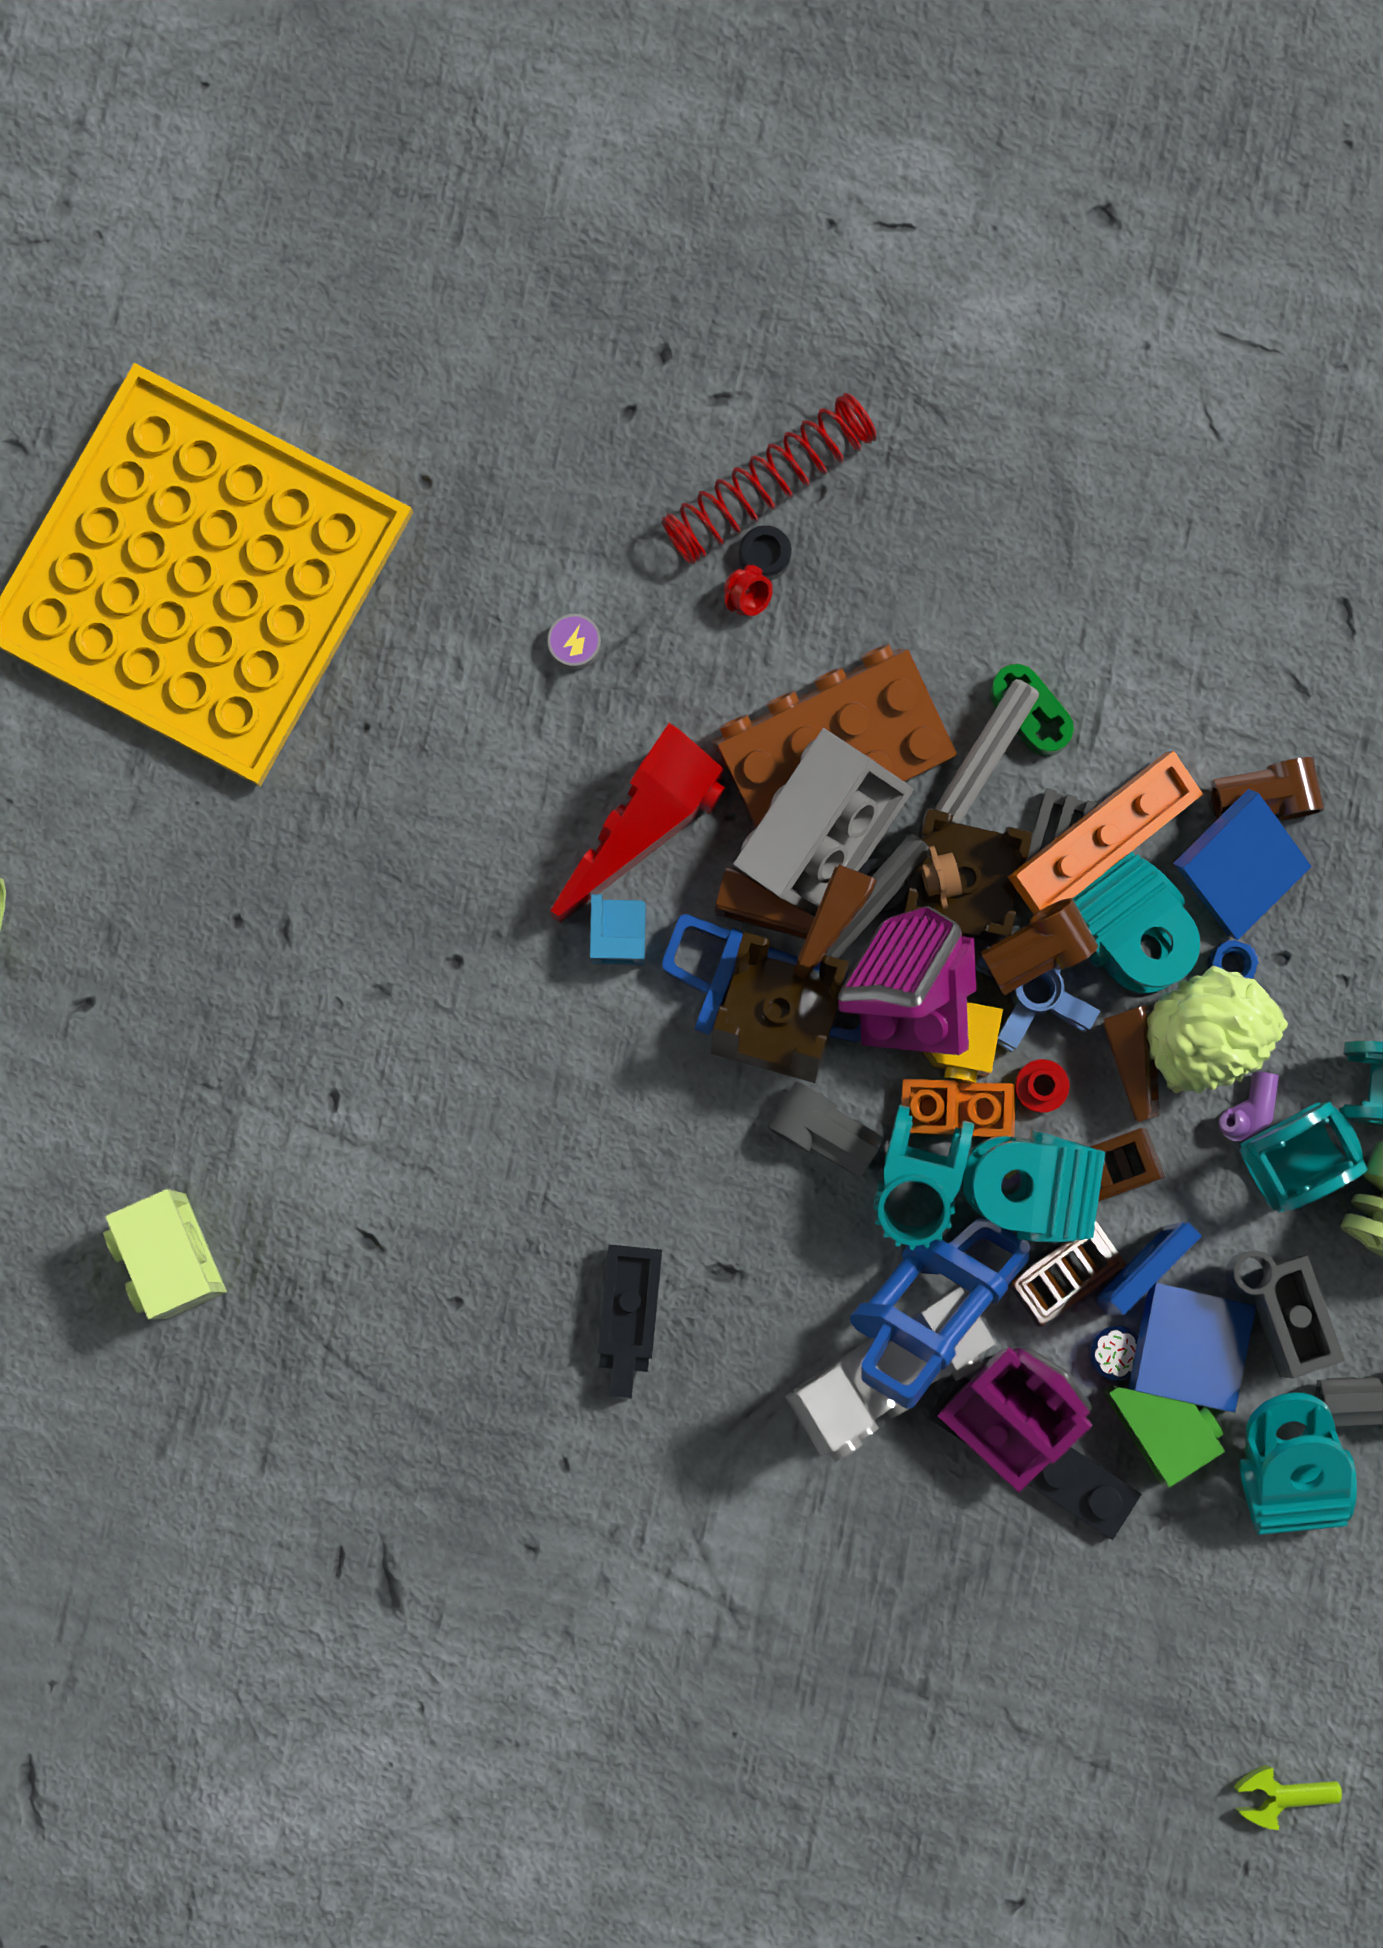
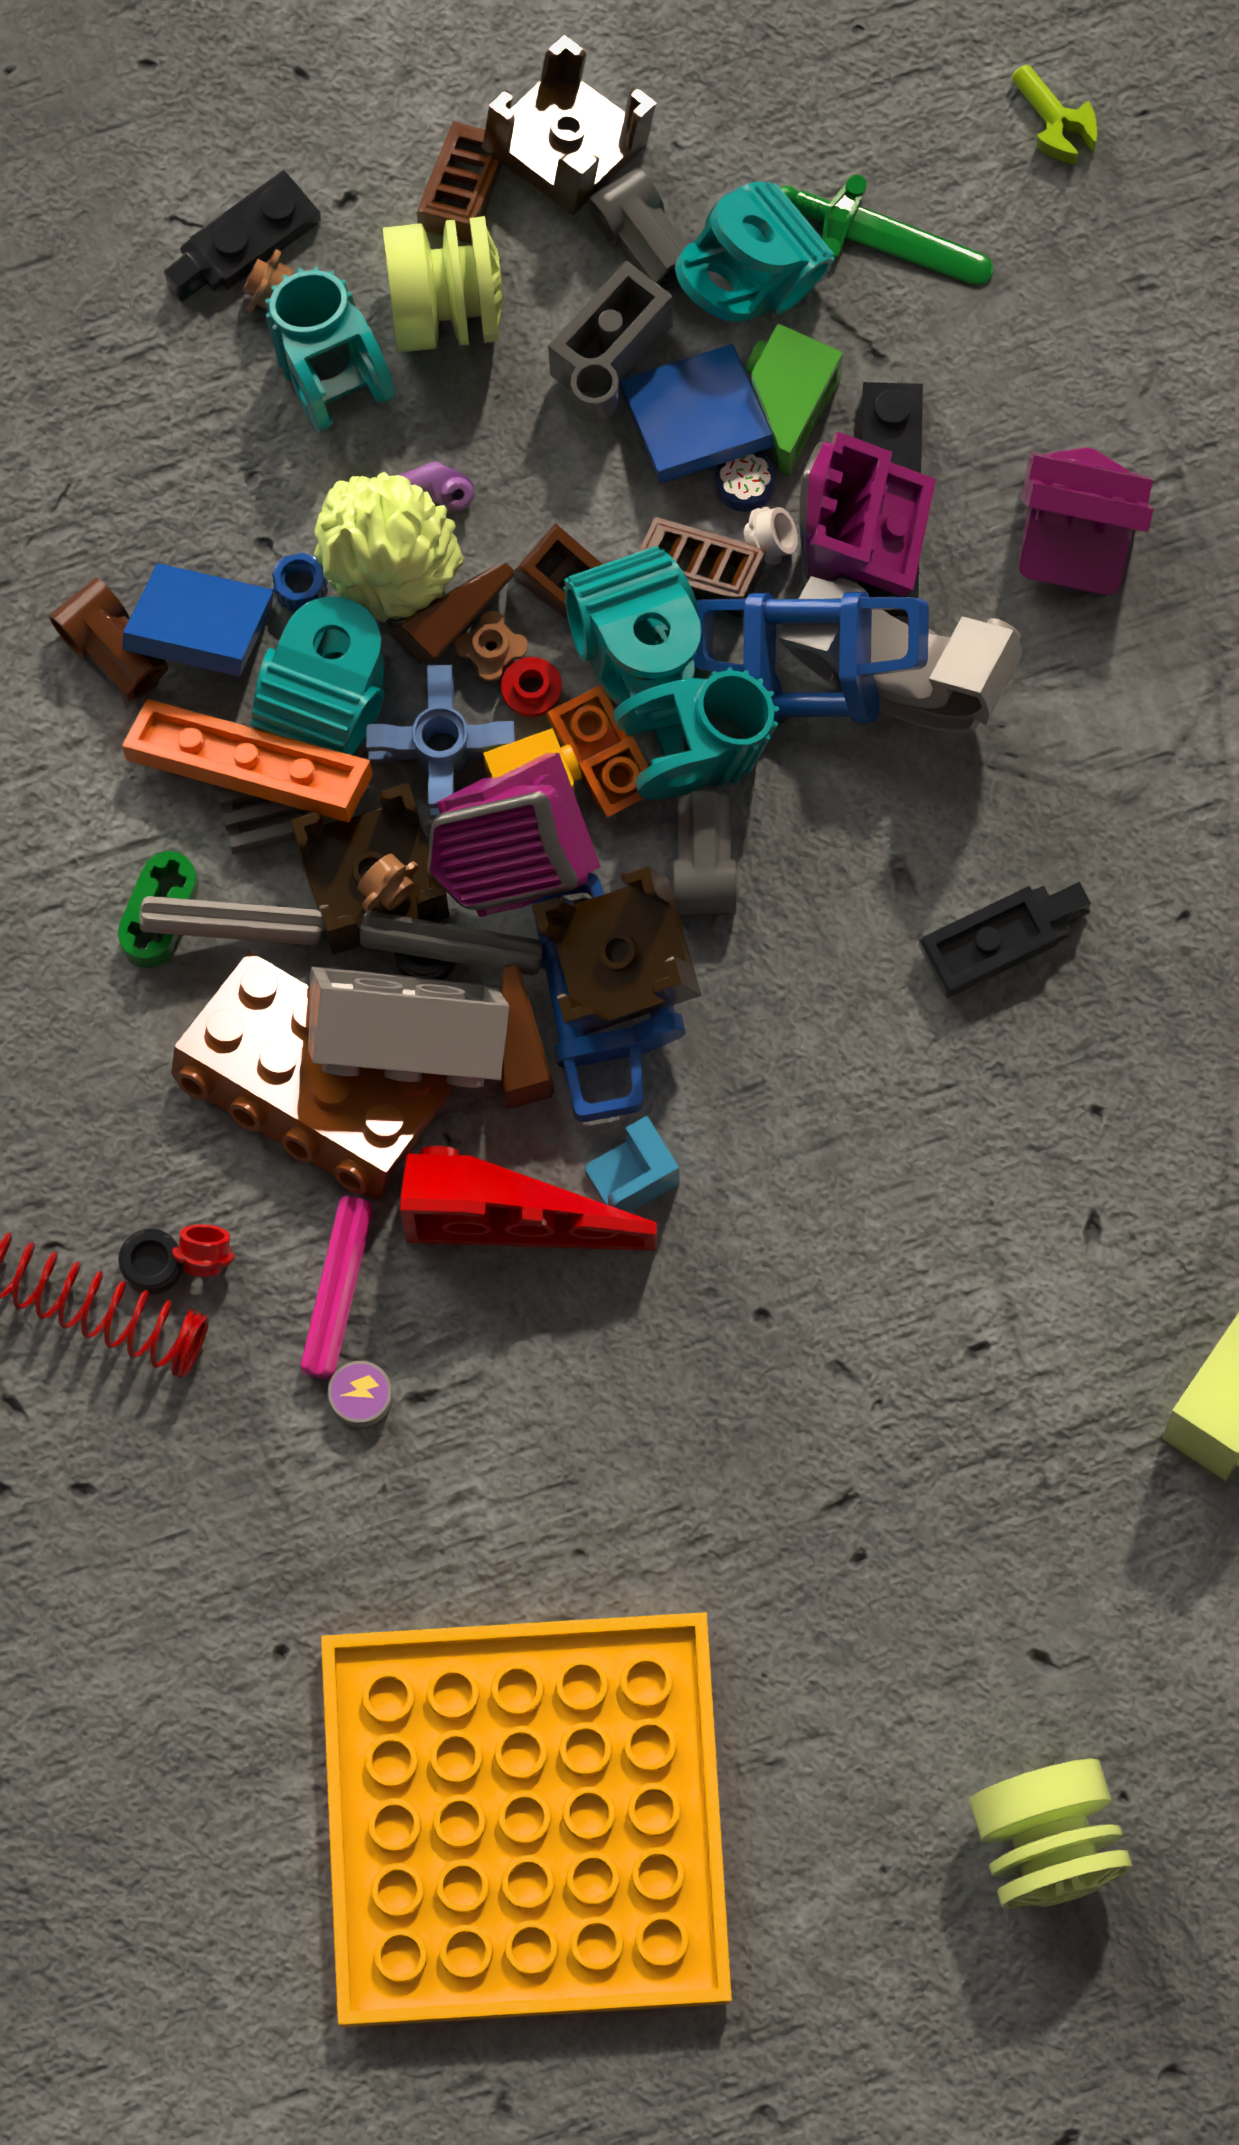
camera: 115 degrees left, 10 degrees down
reddish brown slope [793,864,877,979] -> none
reddish brown piece [980,898,1098,995] -> none
blue tile [1094,1222,1202,1315] -> none
teal piece [1239,1101,1368,1213] -> none
none -> dark pink axle [301,1196,373,1380]
none -> medium nougat plate [455,611,528,682]
none -> white plate [744,507,798,565]
none -> green sword [780,174,994,285]
none -> magenta piece [1018,447,1154,595]

